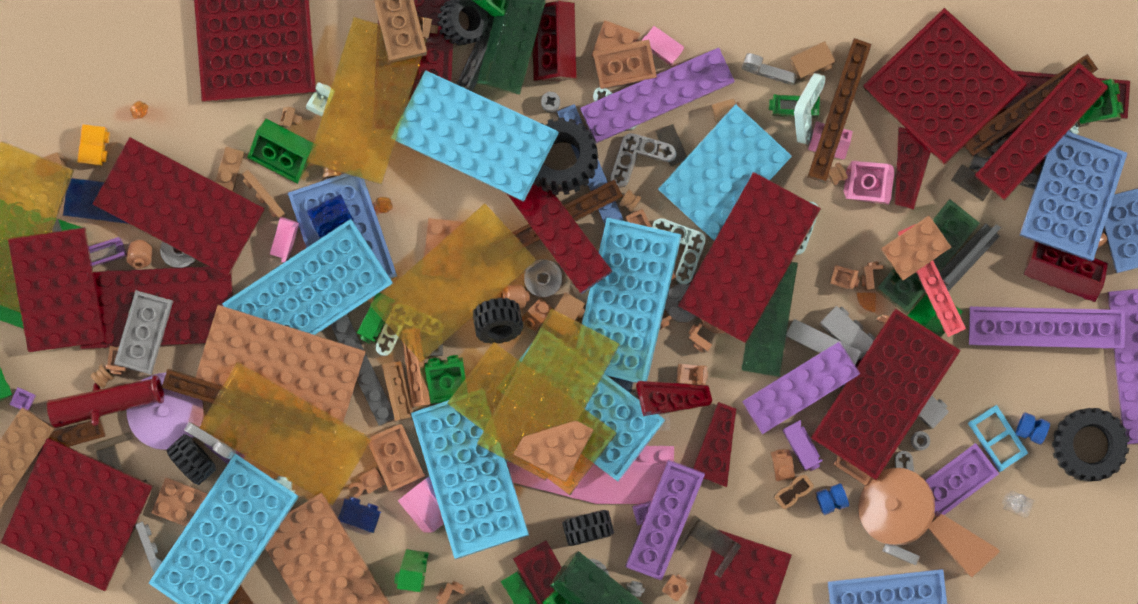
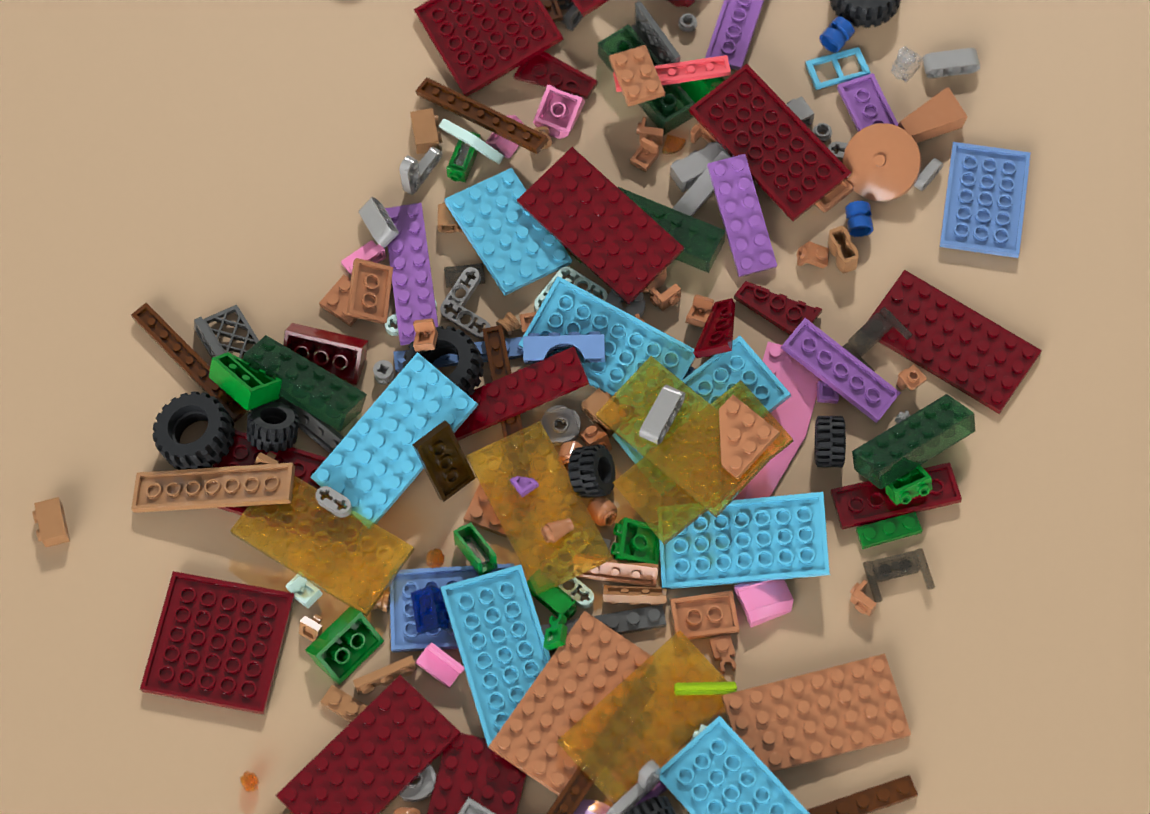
camera: 70 degrees left, 20 degrees down
clear blue bracket [338,496,382,533] -> none
green wedge [394,549,429,592] -> none
medium lavender window [782,420,823,472] -> none
clear smoke tile [951,164,990,202] -> none
none -> light grey beam [316,486,352,517]
none -> light grey beam [358,197,399,248]
none -> dark brown plate [412,420,476,502]
none -> nougat bracket [413,319,438,352]
none -> green window [453,523,498,576]
none -> medium lavender tile [510,476,539,497]
none -> medium blue arch [523,331,606,364]
none -> nougat cone [541,518,574,543]
none -> green plate [543,612,568,651]
none -> nougat head [587,496,617,527]
none -> light grey beam [639,385,686,445]
none -> lime axle [674,682,737,695]
none -> light grey plate [678,13,697,32]
none -> light grey beam [922,48,980,78]

